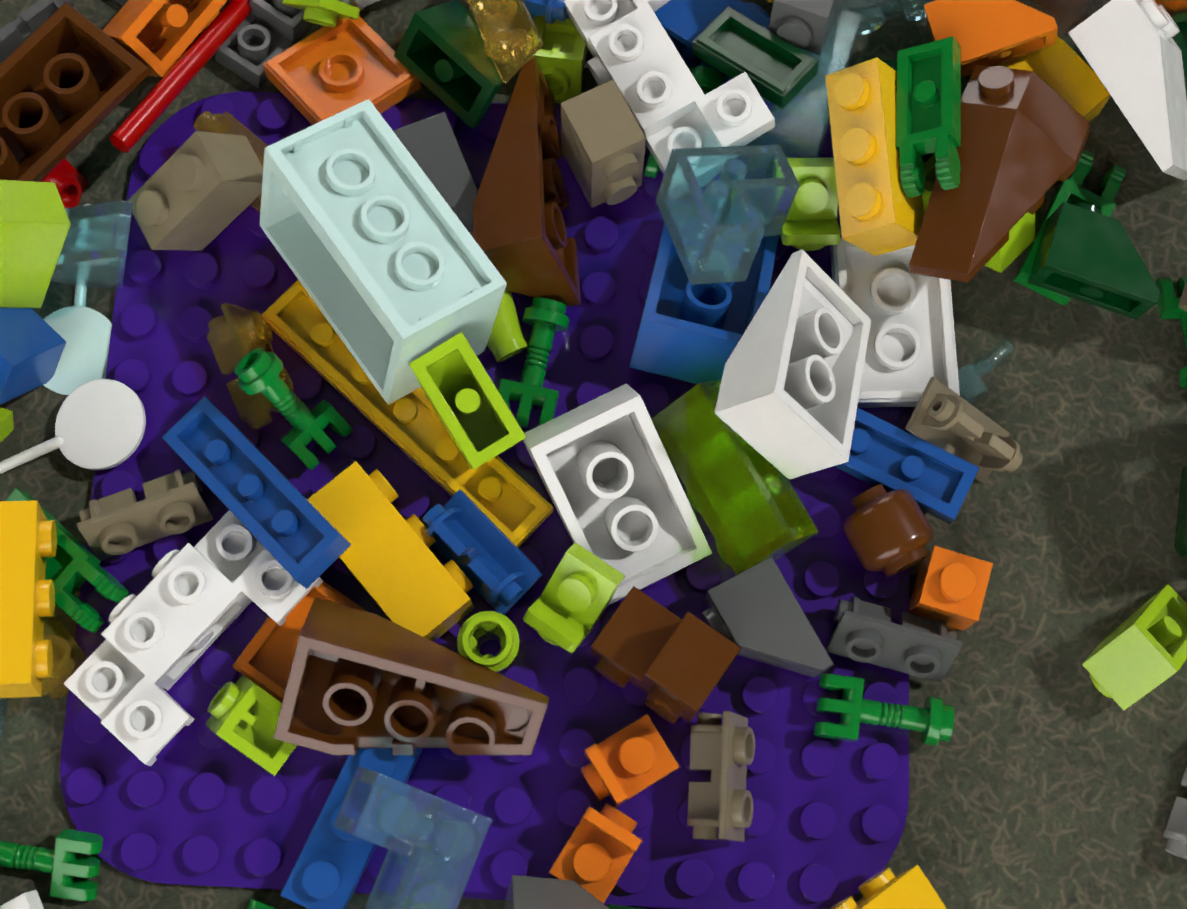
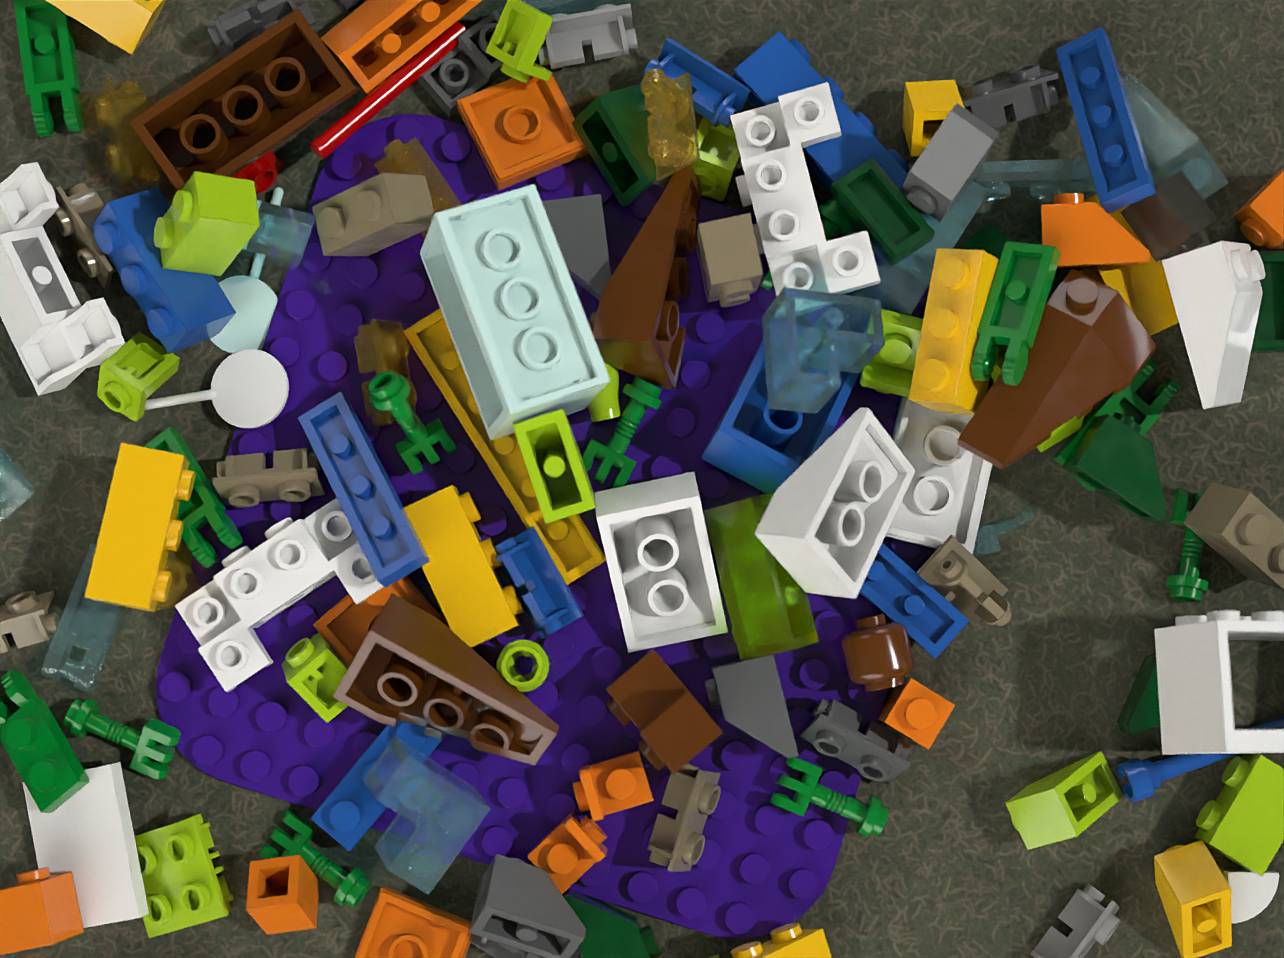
camera: 15 degrees right, 10 degrees up
lime bracket [523,542,625,652] -> none

